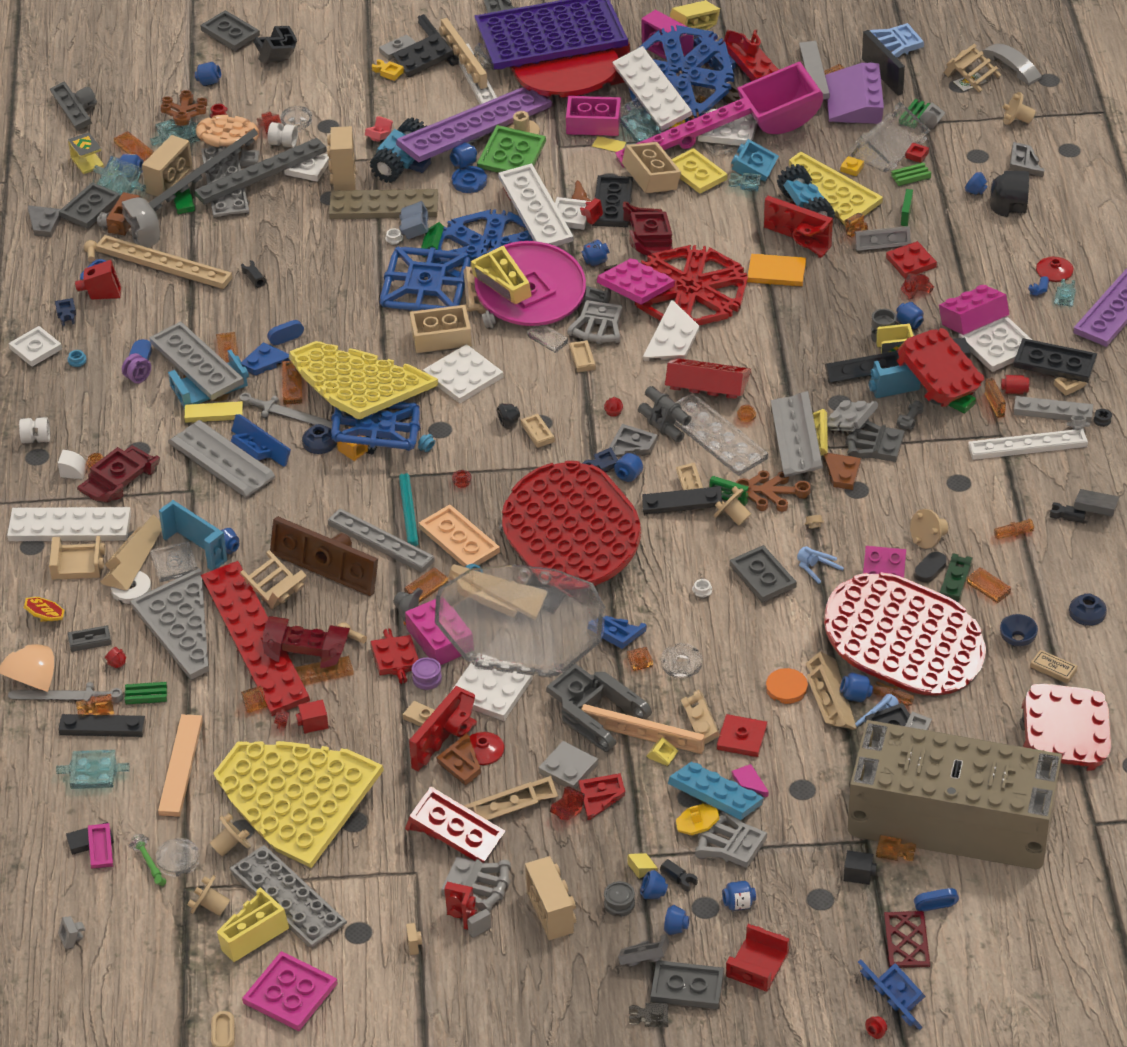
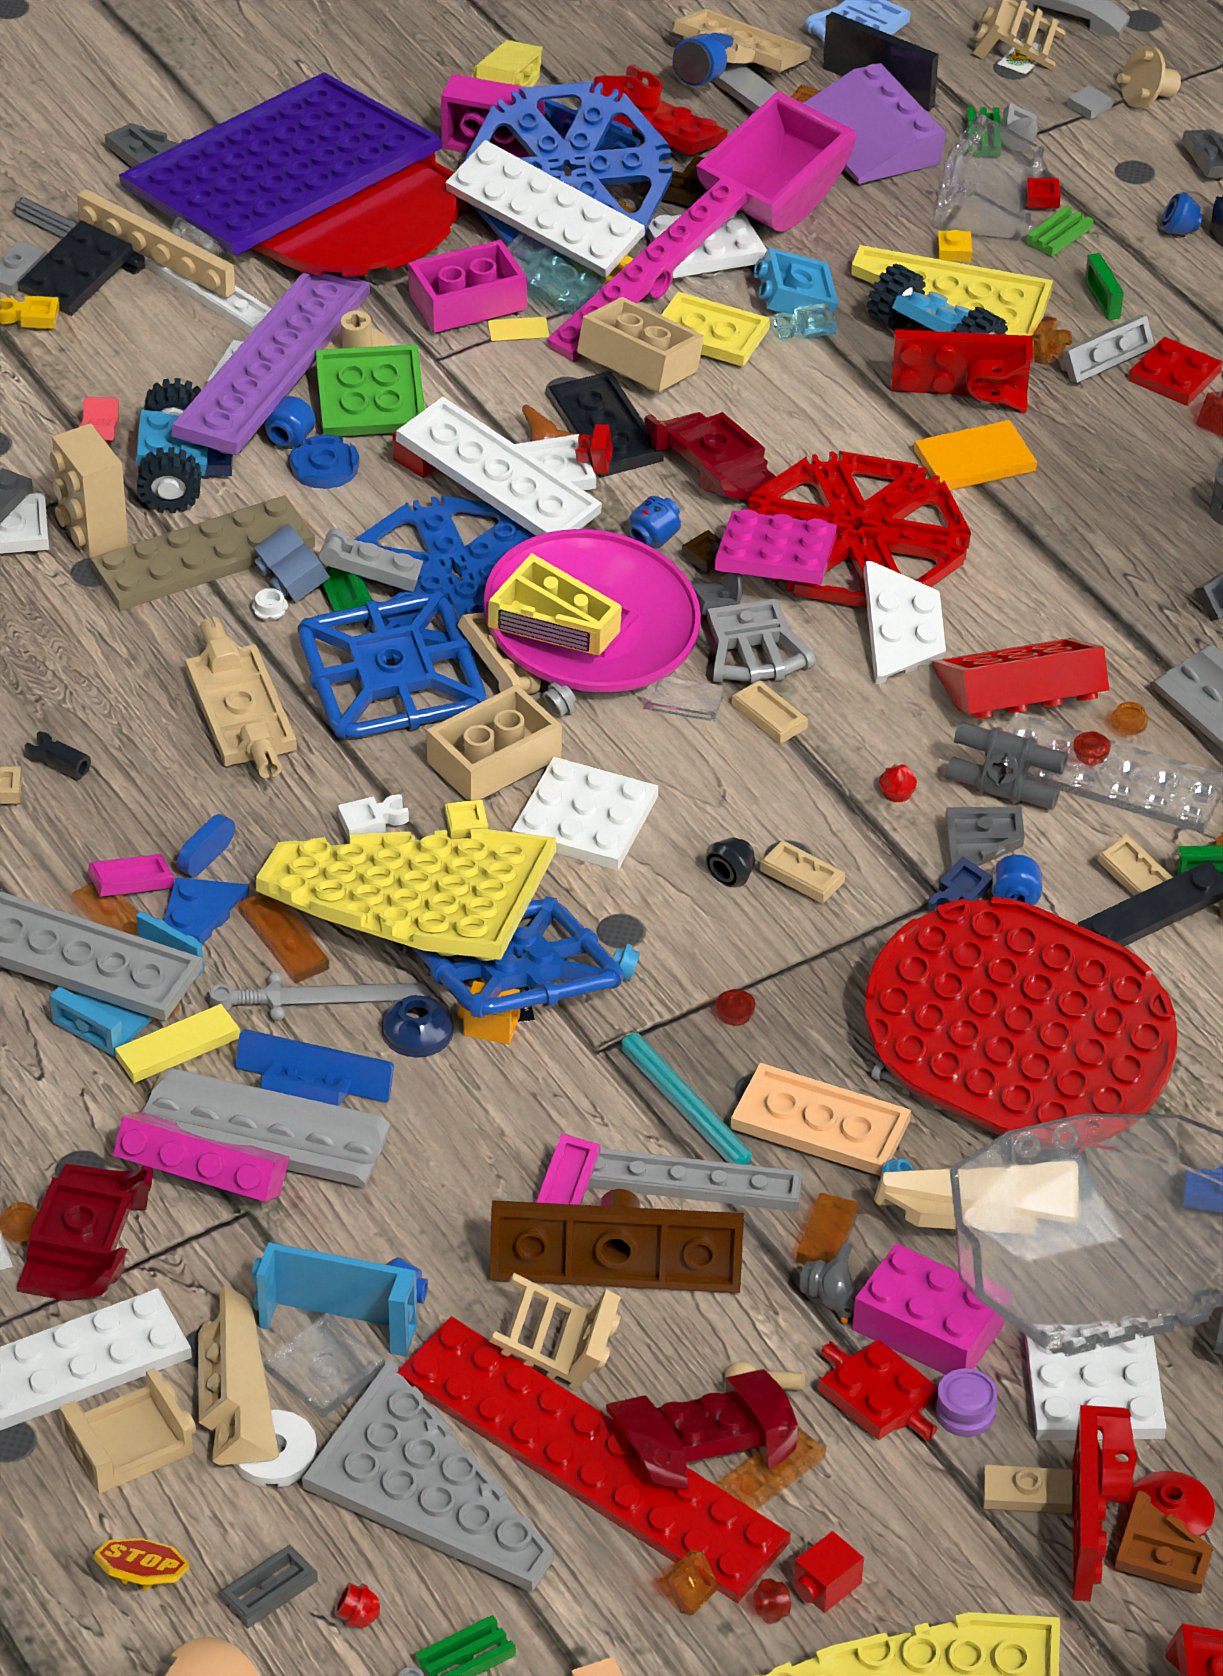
camera: 30 degrees left, 0 degrees up
none -> dark pink tile [88,854,175,897]
none -> dark pink arch [113,1111,290,1202]
none -> tan plate [185,617,297,778]
none -> light grey plate [319,528,423,592]
none -> white plate [338,795,409,839]
none -> light yellow tile [445,800,488,839]
none -> dark pink tile [536,1133,601,1205]
none -> tan plate [672,9,812,86]
none -> light grey tile [1067,85,1113,120]
none -> clear red plate [1073,731,1111,766]

